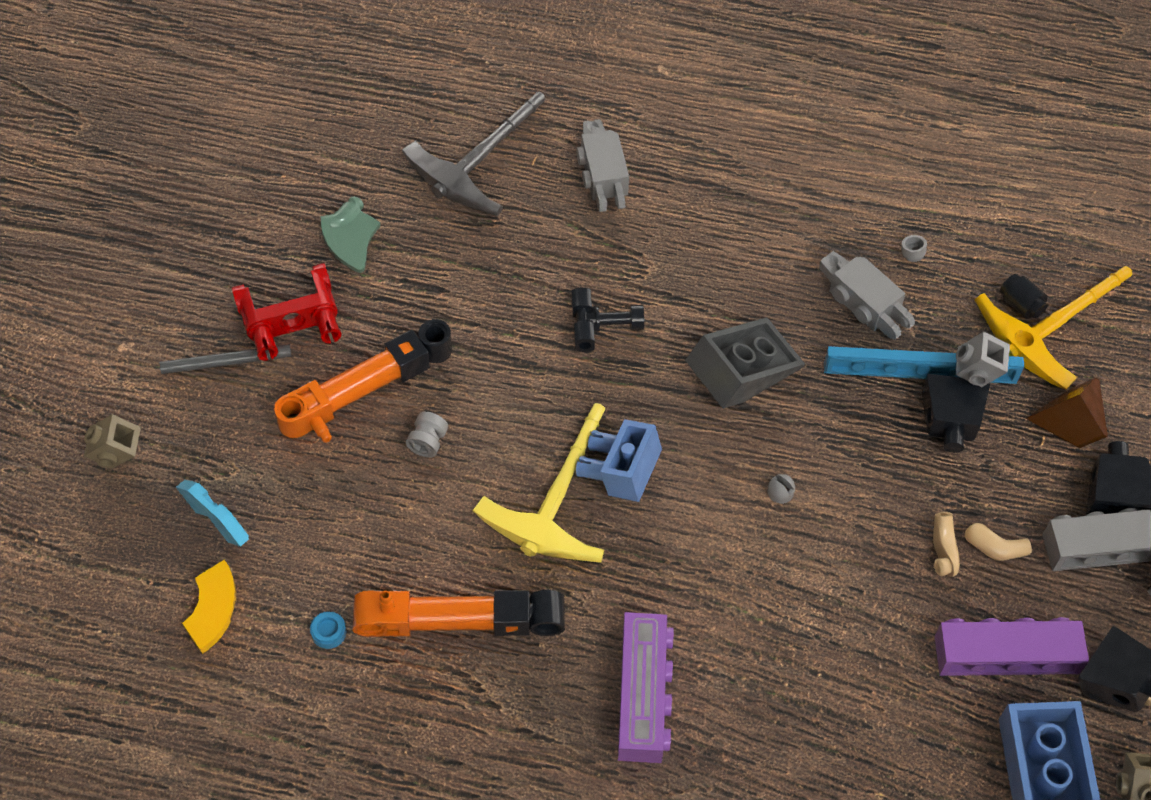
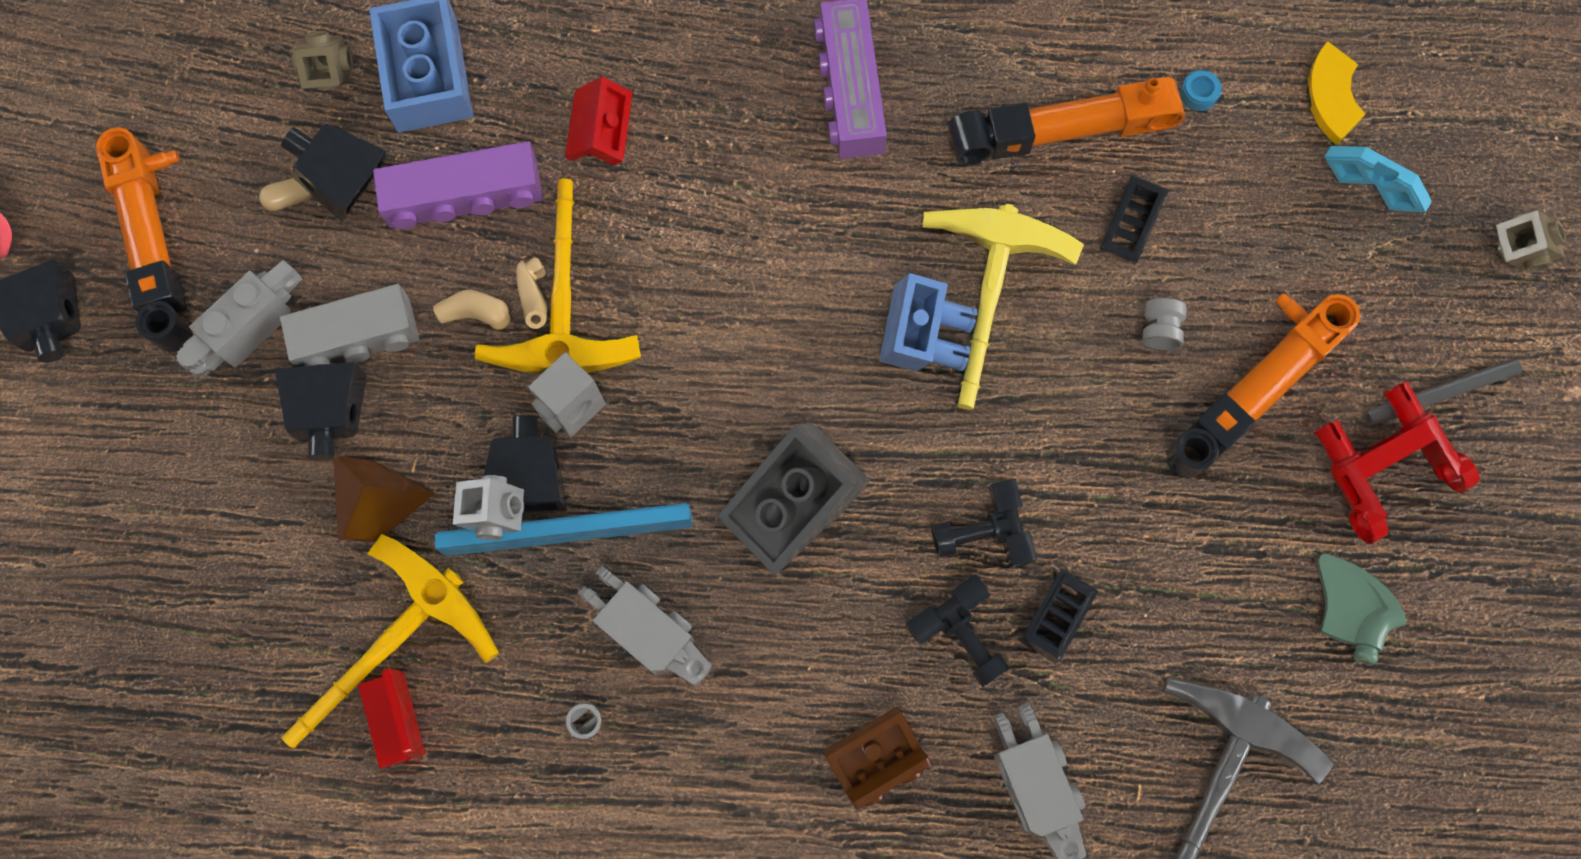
camera: 175 degrees right, 15 degrees up
light grey hinge [767,474,795,504] -> none
black brick [1000,273,1048,319] -> none
none -> red panel [358,667,426,769]
none -> yellow piece [475,178,641,375]
none -> light grey brick [528,352,606,438]
none -> red panel [565,76,633,165]
none -> reddish brown bracket [822,707,932,809]
none -> black bar [905,574,1010,688]
none -> black slope [1019,569,1099,664]
none -> black slope [1099,175,1169,264]

